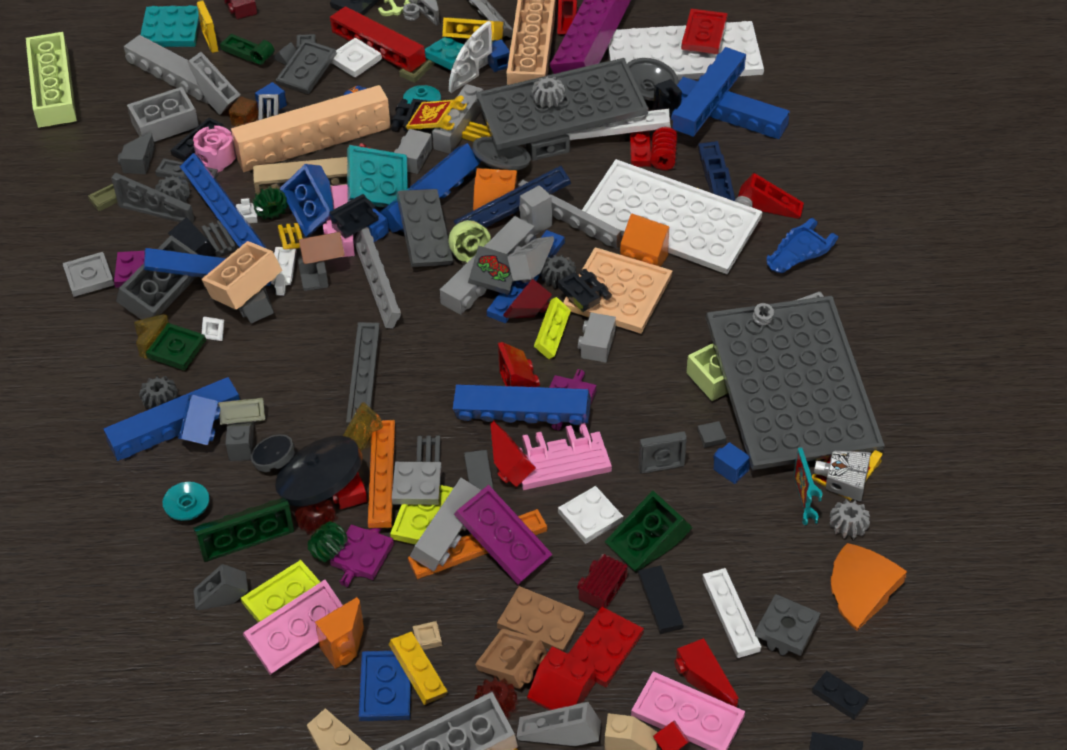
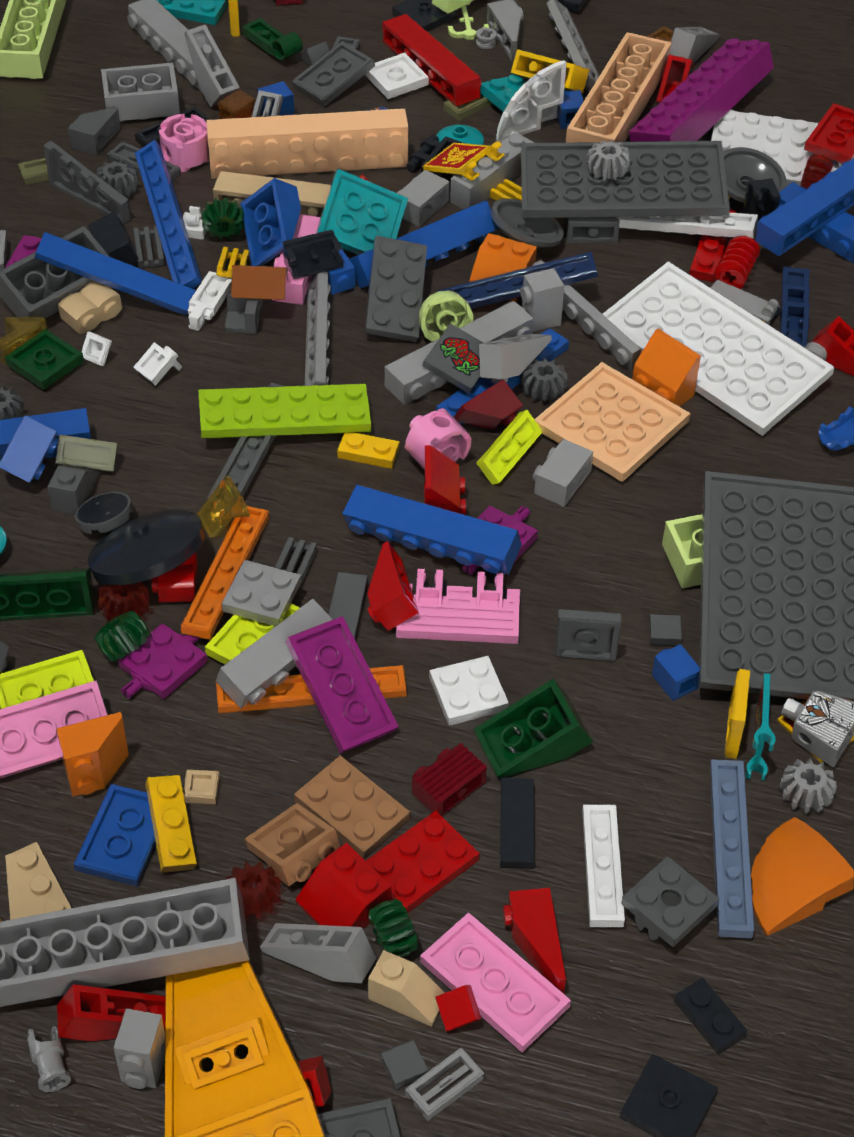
camera: 15 degrees right, 0 degrees up
light nougat brick [201,241,283,310] -> none
dark grey slope [239,287,274,323] -> none
black plate [558,269,612,312] -> none
light grey bush [752,303,774,326] -> none
none -> tan brick [58,281,122,334]
none -> white bracket [133,342,182,385]
none -> lime plate [198,384,371,438]
none -> yellow plate [337,432,400,469]
none -> dark green gear [368,899,418,958]
none -> bright pink brick [405,408,471,469]
none -> sand blue plate [710,759,754,938]
none -> light grey hinge [711,280,780,325]
none -> yellow tile [724,669,750,759]
none -> clear red gear [800,154,834,189]

